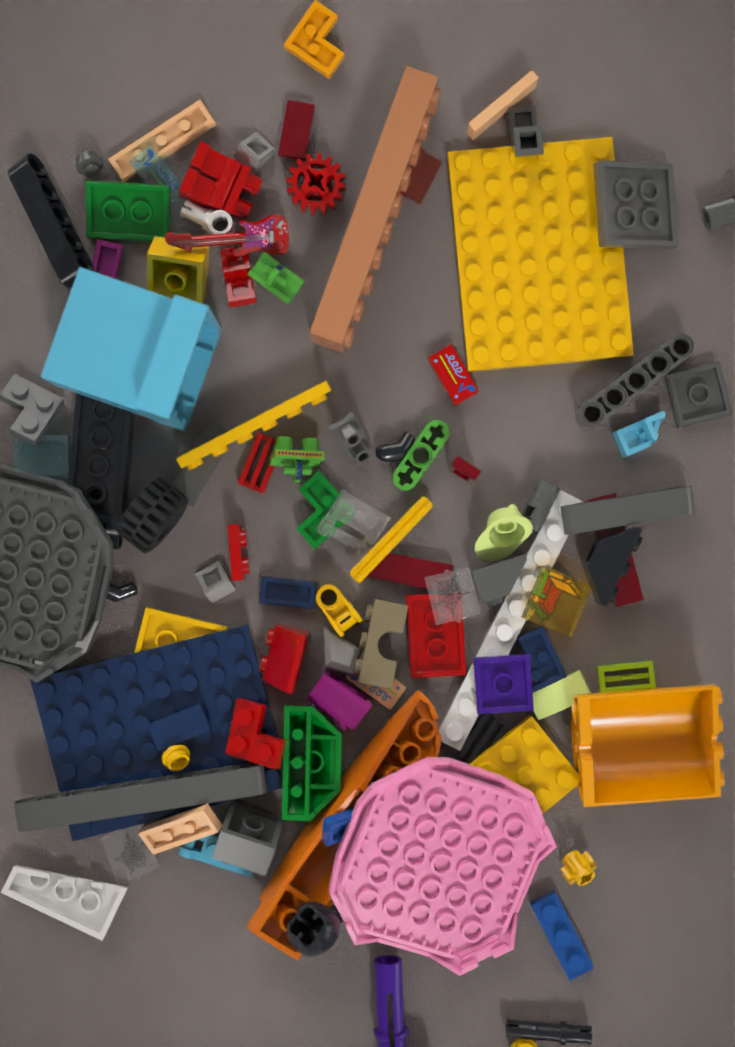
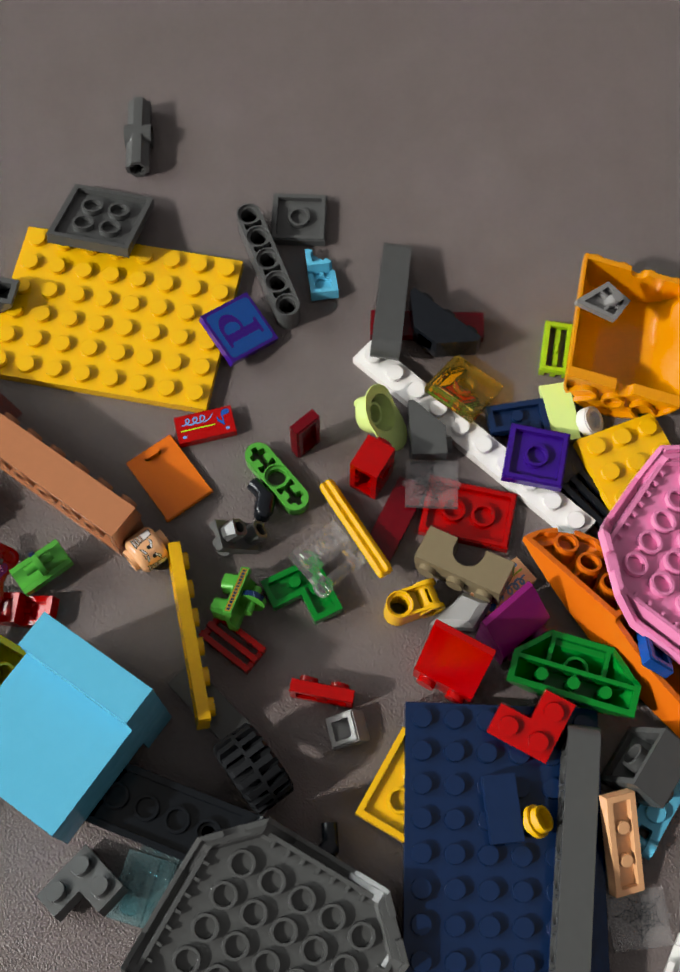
camera: 80 degrees left, 20 degrees down
dark blue tile [259,576,318,610] -> none
dark grey hinge [522,479,560,532] -> none
none -> light nougat head [123,527,170,572]
none -> orange container [126,435,214,523]
none -> tile [199,292,278,367]
none -> red brick [350,434,395,500]
none -> light grey piece [574,281,631,323]
none -> white tile [576,406,604,436]

